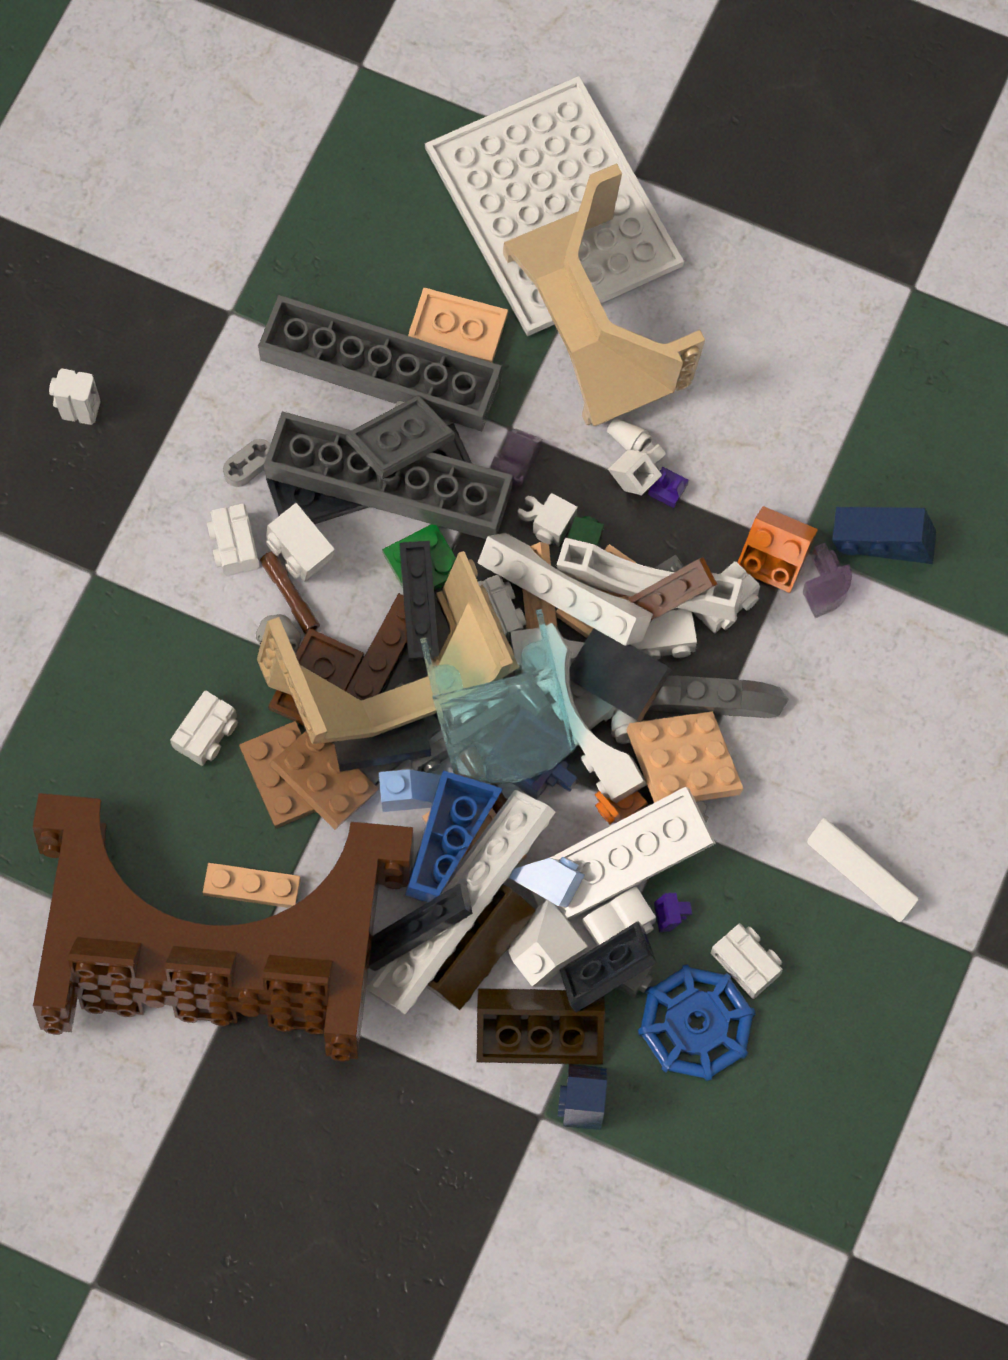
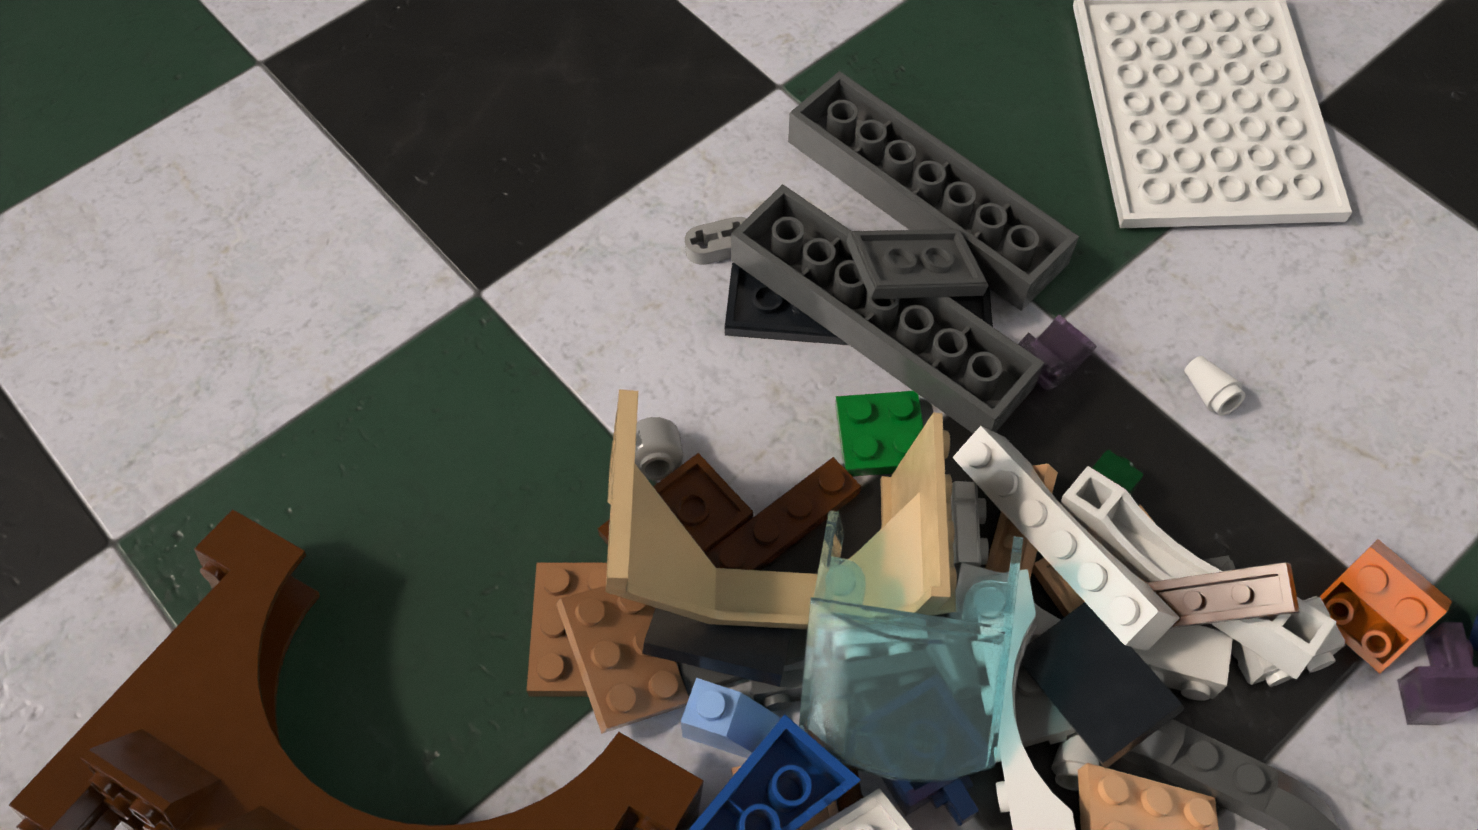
camera: 25 degrees right, 10 degrees down
white brick [49,368,101,425] -> none
white brick [170,691,238,766] -> none
light nougat plate [203,863,301,908] -> none
white brick [207,504,260,576] -> none
reddish brown piece [259,551,320,635] -> none
white brick [266,503,335,582] -> none
black plate [399,541,439,662] -> none
light nougat plate [408,288,508,363] -> none
tan panel [503,163,705,426] -> none
white brick [518,493,577,547] -> none
white brick [608,443,666,495] -> none
dark purple tile [648,466,689,508] -> none

